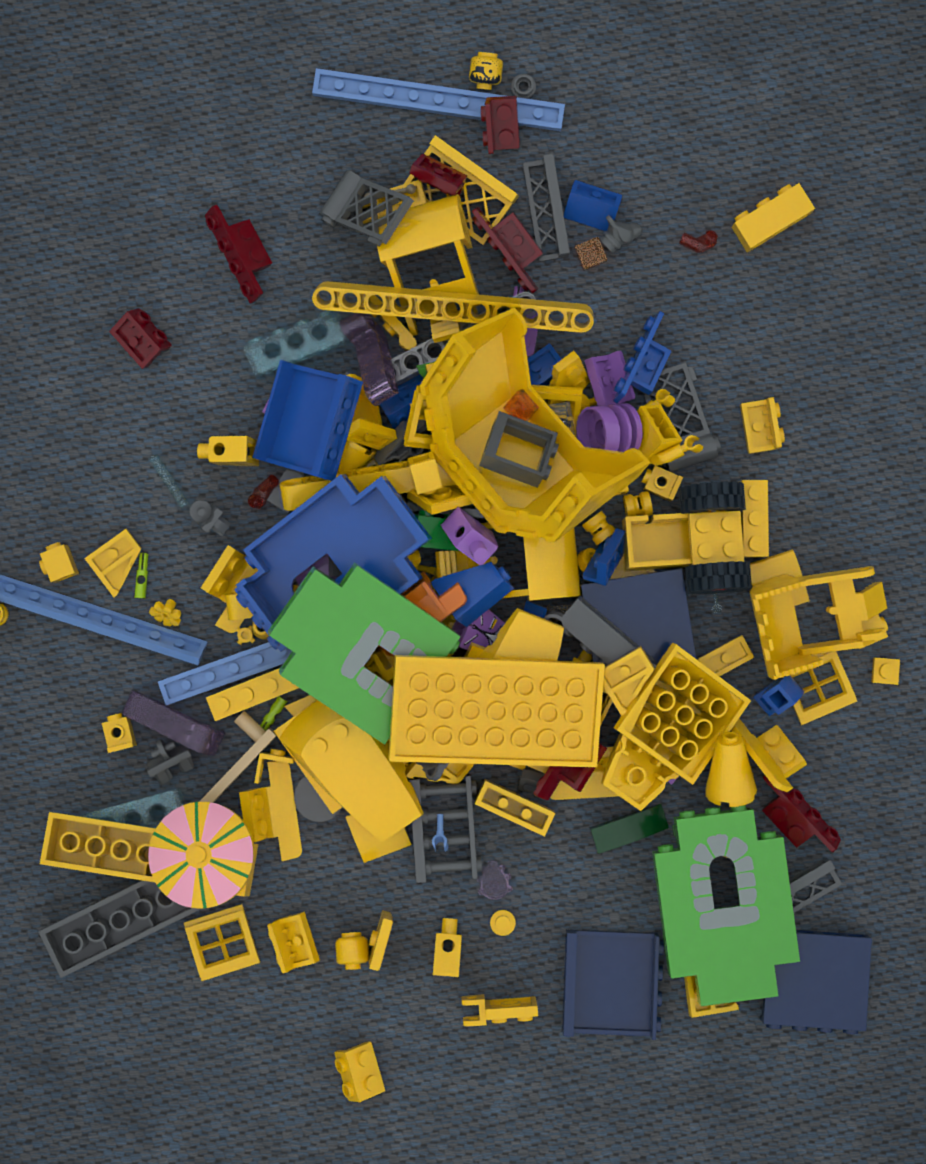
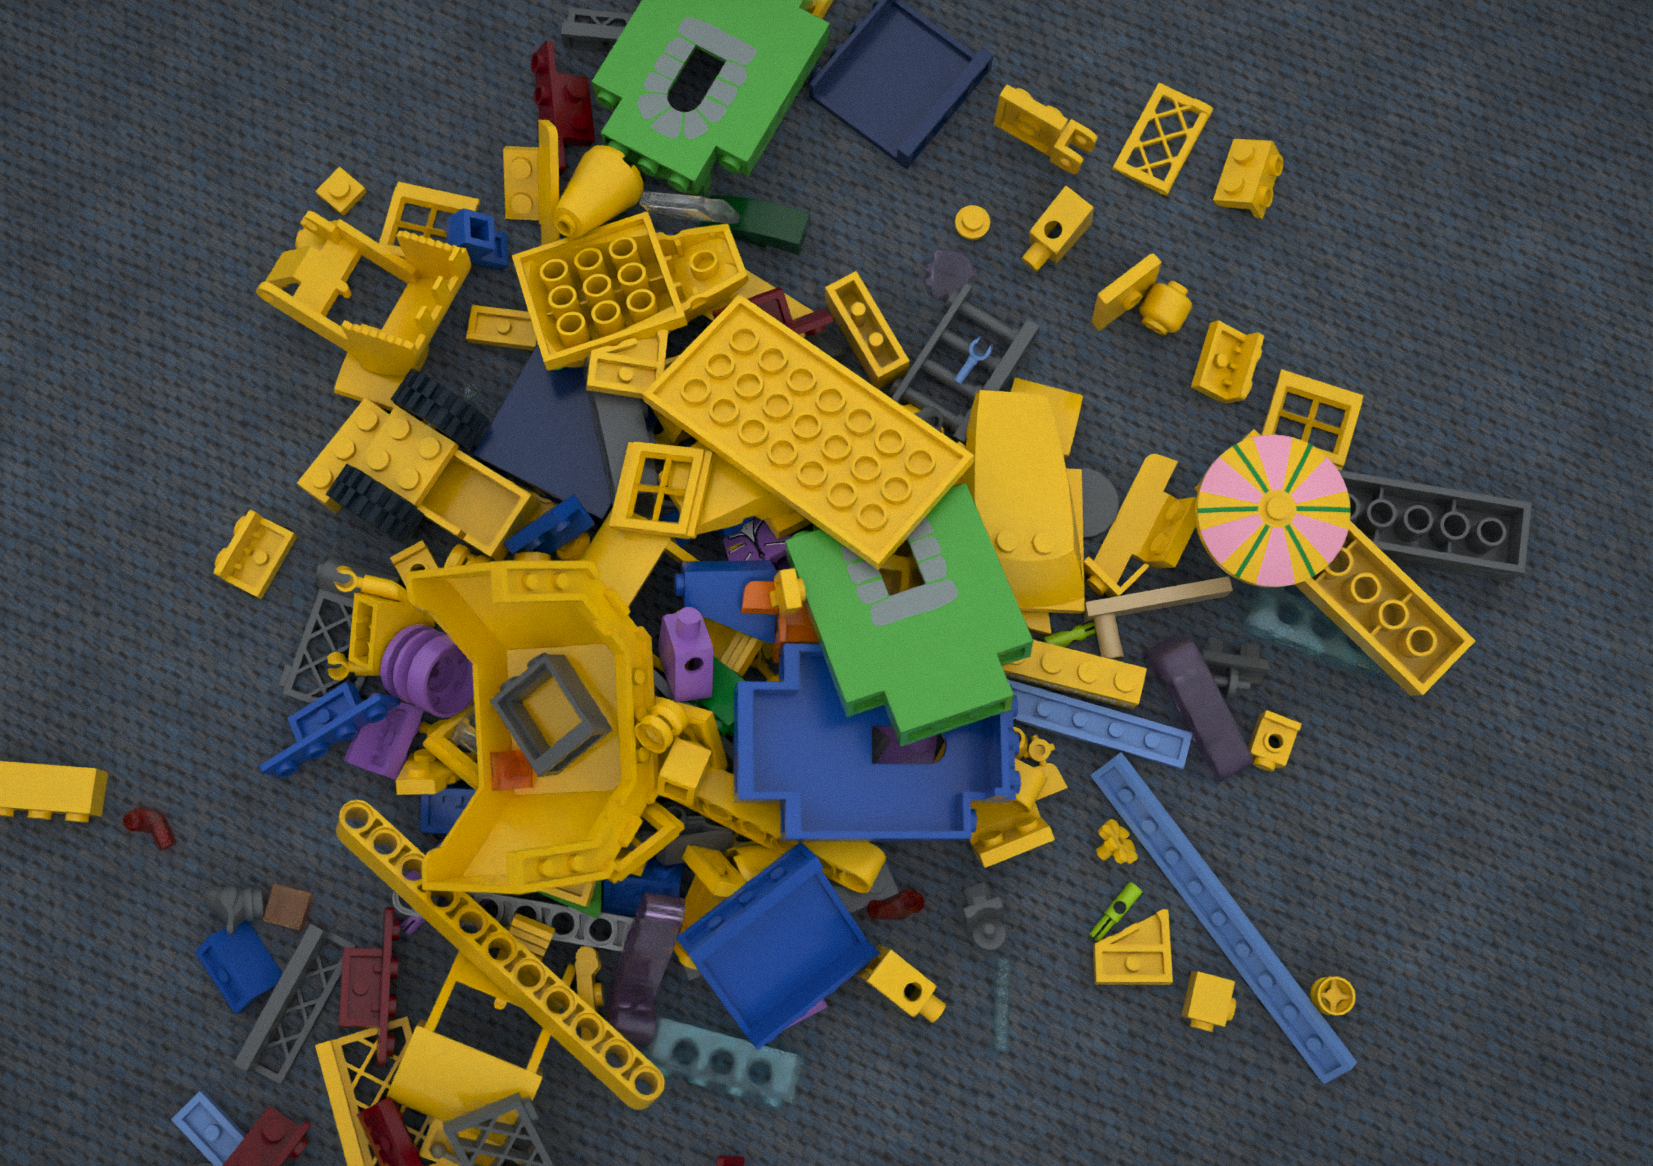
camera: 145 degrees left, 10 degrees down
none -> yellow piece [609,441,715,539]
none -> yellow wheel [634,699,688,753]
none -> clear slope [639,191,740,224]
none -> yellow plate [769,568,806,615]
none -> yellow window [1112,83,1213,196]

